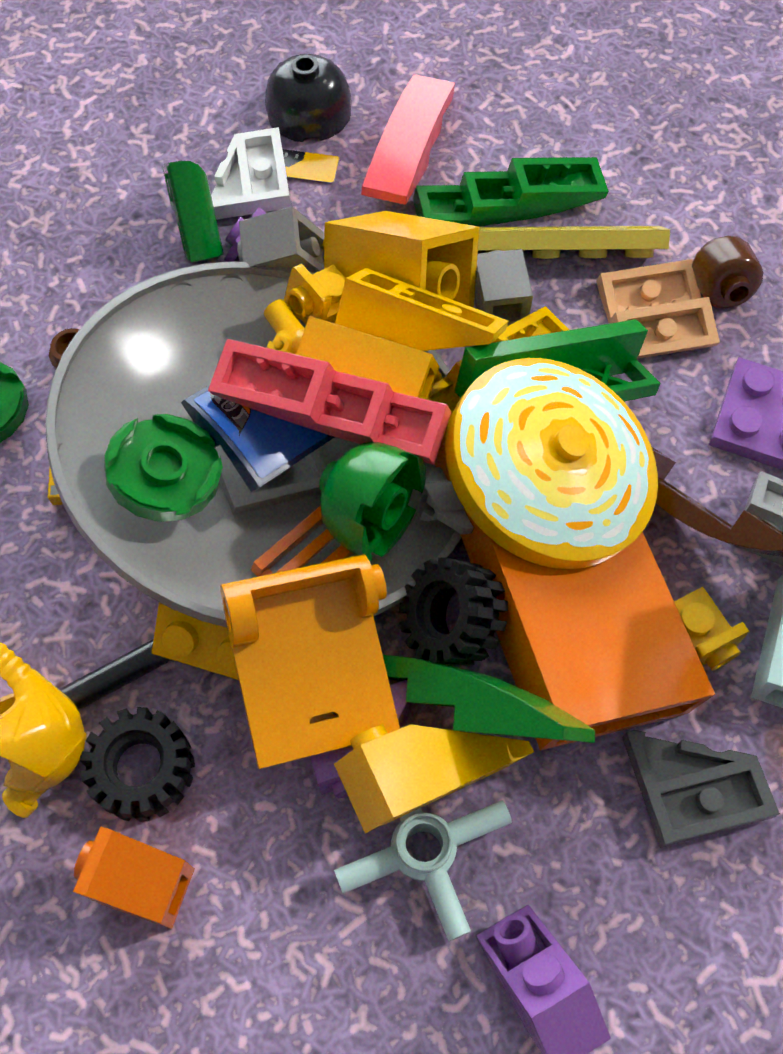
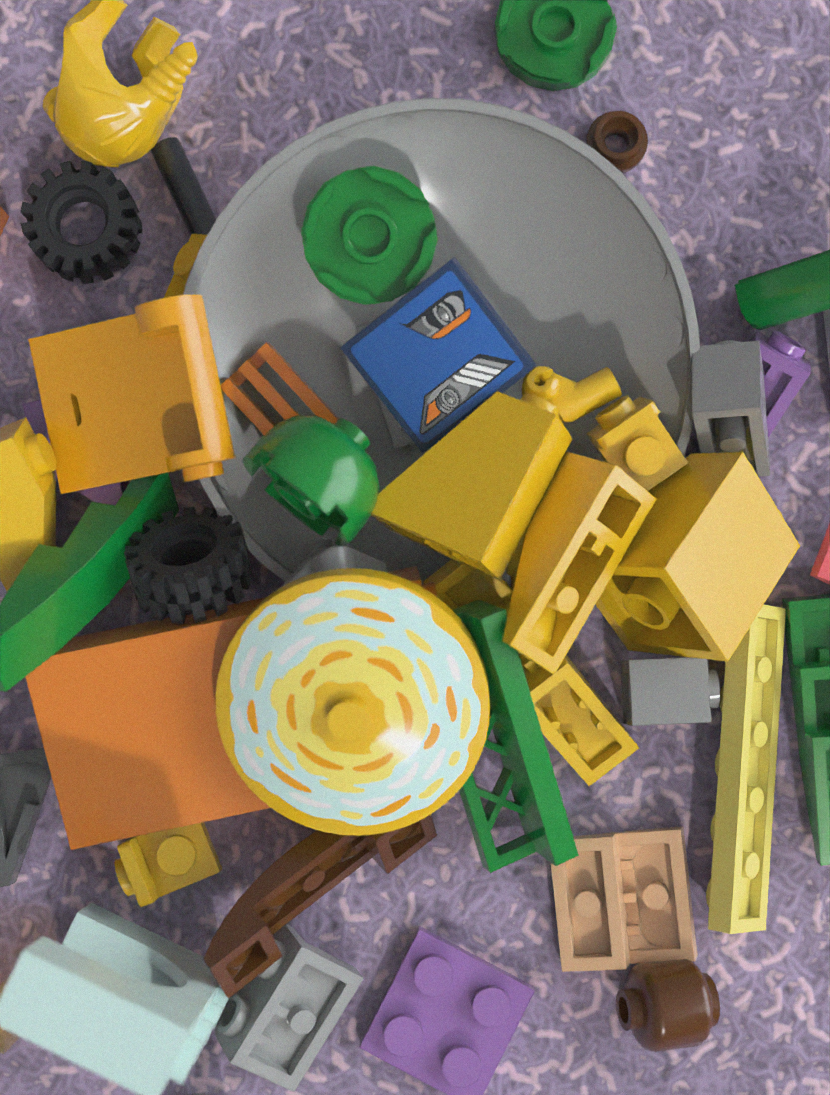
camera: 95 degrees right, 20 degrees up
coral slope [208,339,452,465] -> none

